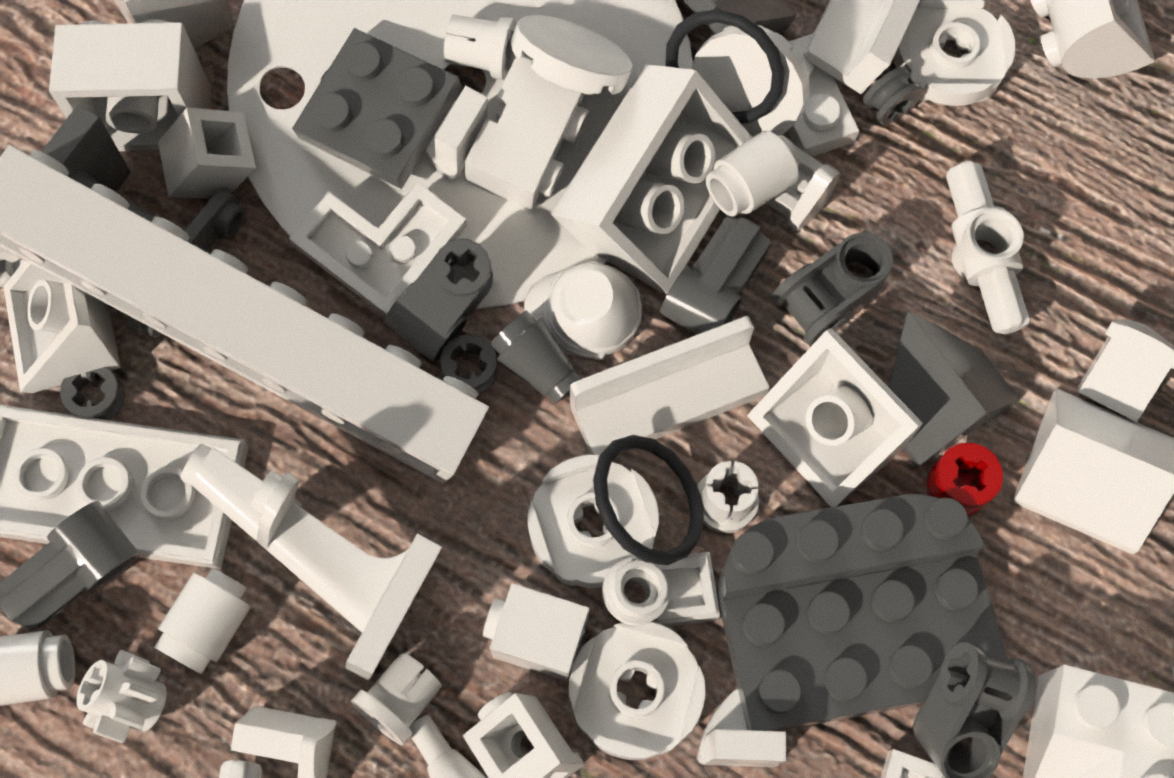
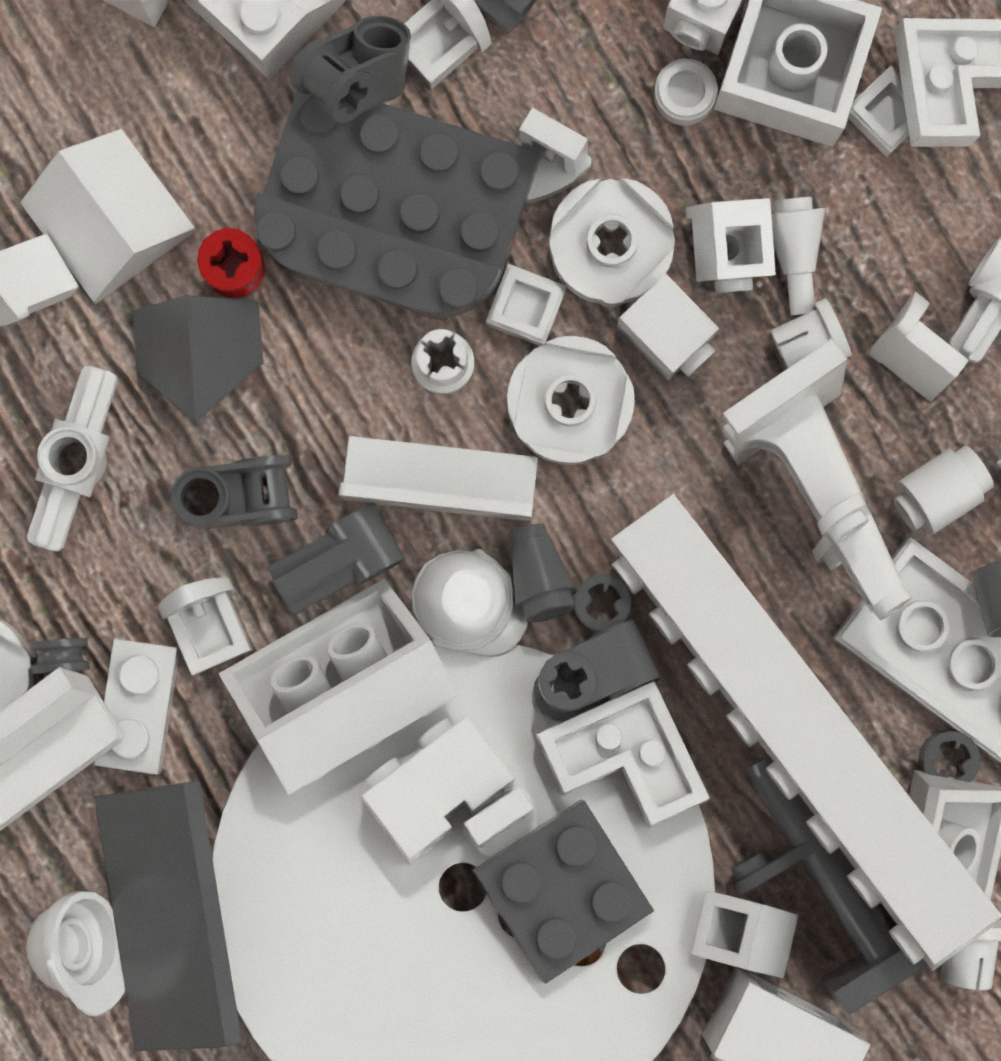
camera: 150 degrees left, 15 degrees up
white bush [444,14,516,80] -> none
white tile [510,15,633,95] -> none
black piece [593,435,704,565] -> none
white plate [602,557,670,626] -> none
black piece [665,9,785,124] -> none
white tile [691,25,810,138] -> none
white brick [706,130,800,217] -> none
white slope [747,328,923,507] -> none

